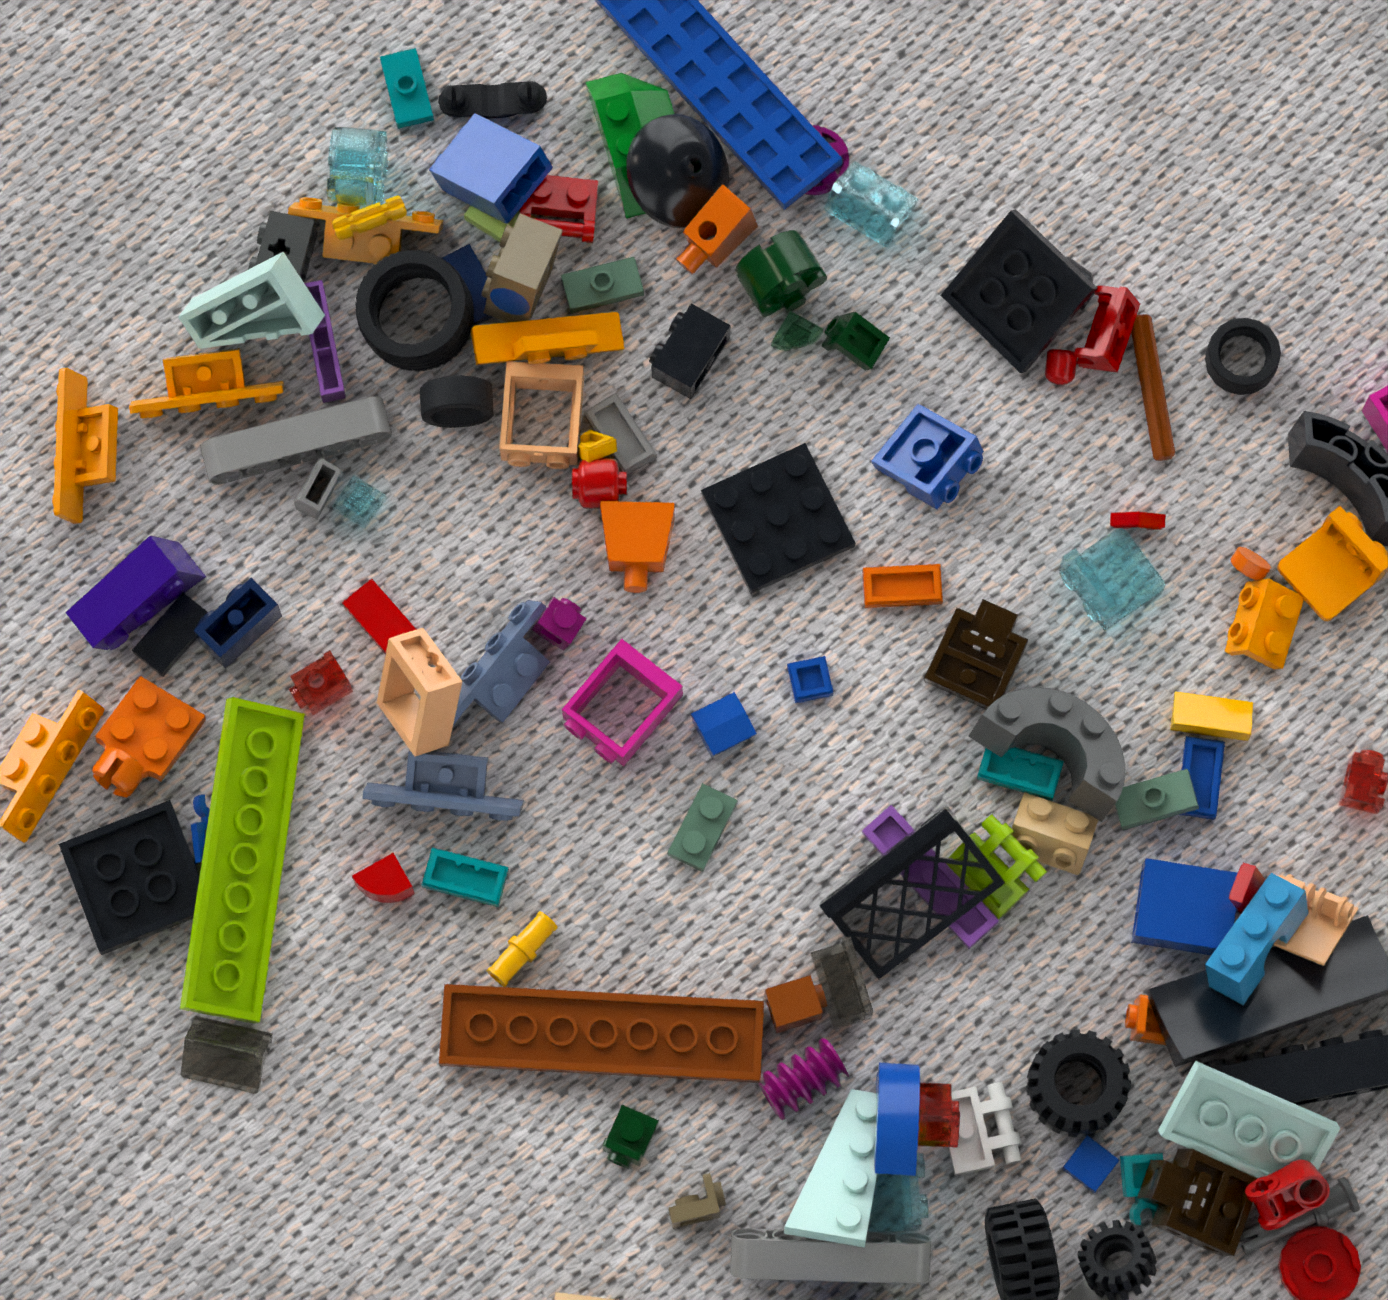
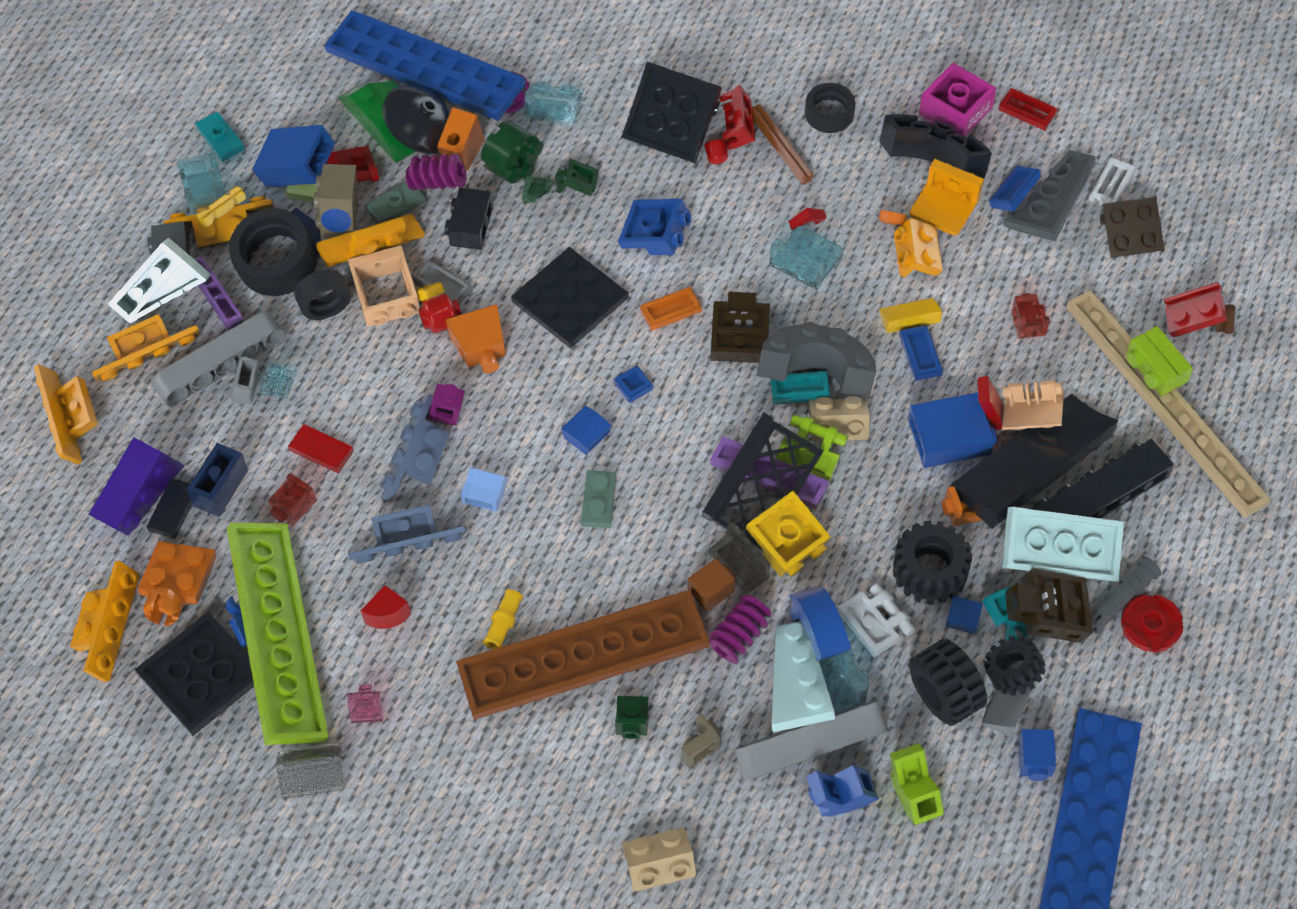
camera: 20 degrees left, 15 degrees down
light nougat window [376,628,463,757] -> none
teal plate [421,847,509,908] -> none
black piece [438,81,547,119] -> none
dark pink window [562,639,683,767] -> none
clear red brick [918,1083,960,1148] -> none
sand green plate [1115,769,1199,831] -> none
dark azure arch [1205,873,1308,1005] -> none
red piece [1245,1159,1330,1230] -> none
none -> clear pink tile [347,684,383,723]
none -> magenta piece [405,153,467,191]
none -> light blue piece [461,468,508,512]
none -> yellow plate [745,491,831,578]

